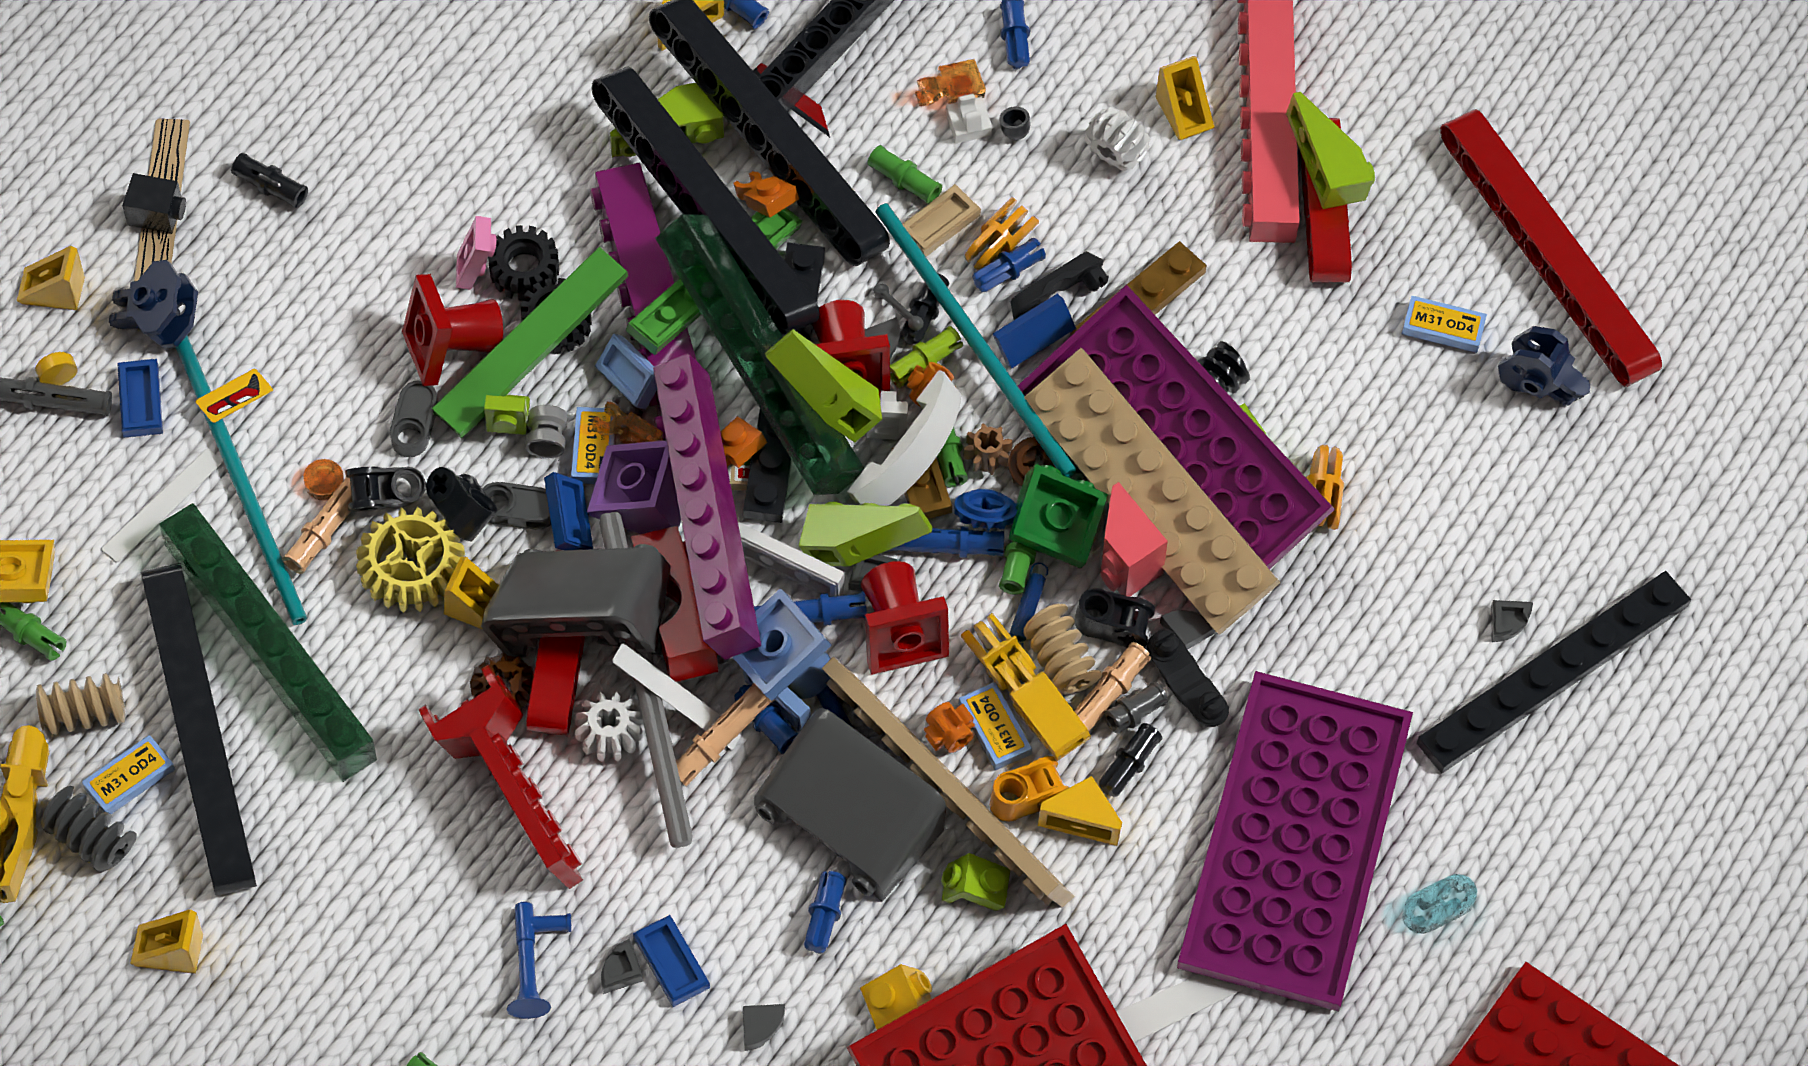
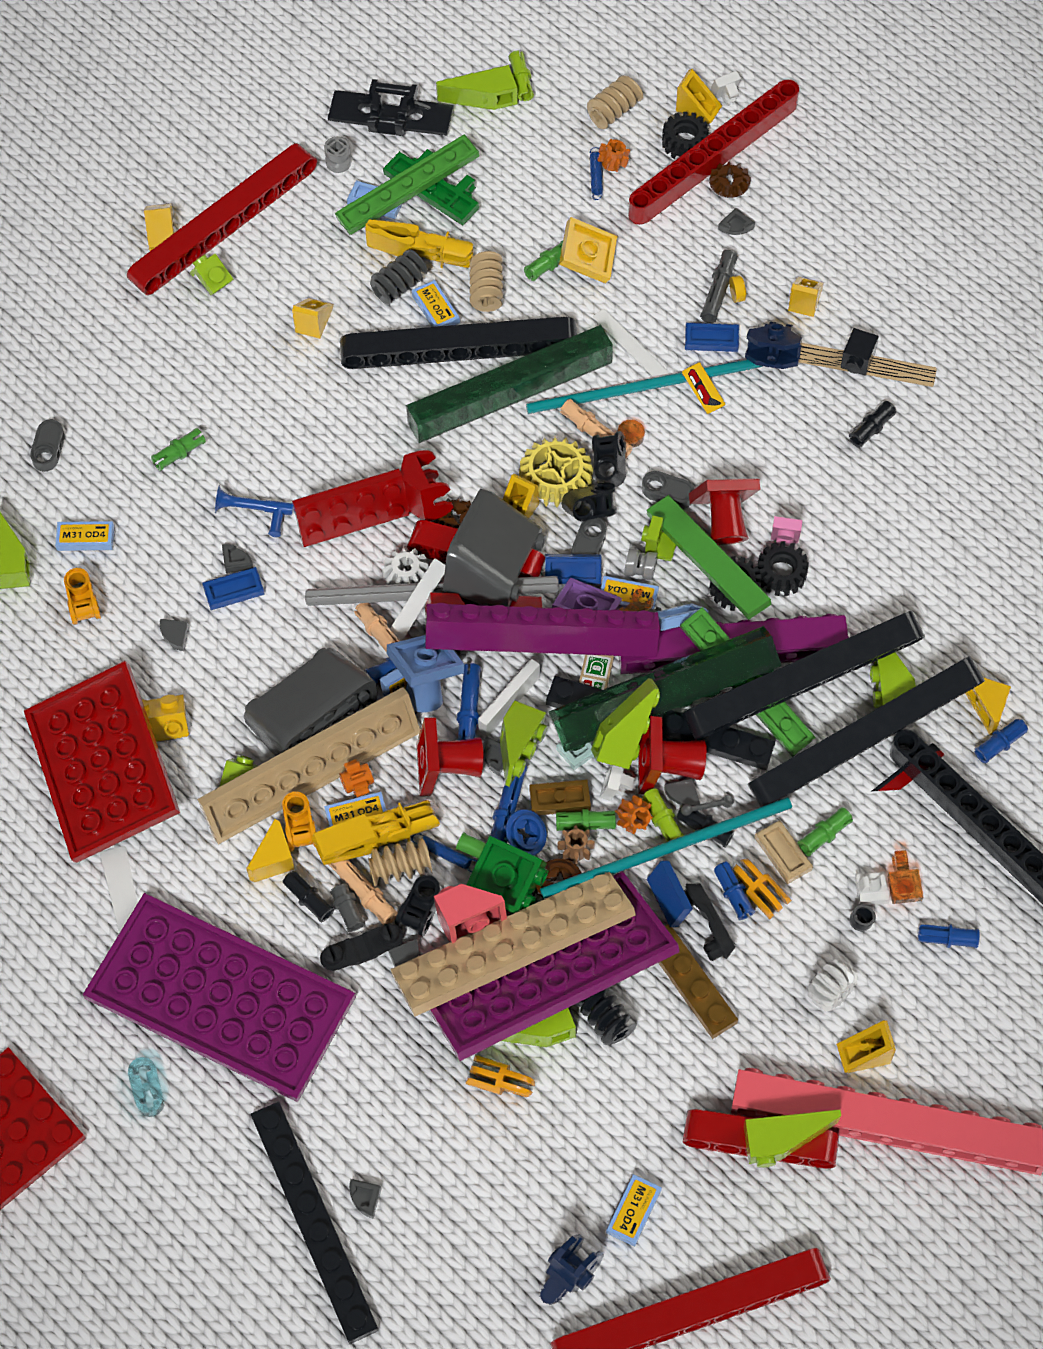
camera: 105 degrees right, 0 degrees up
orange plate [720,416,767,468] -> none
orange plate [733,171,799,218] -> none
blue axle [804,871,847,954] -> none
white slope [847,370,962,506] -> none

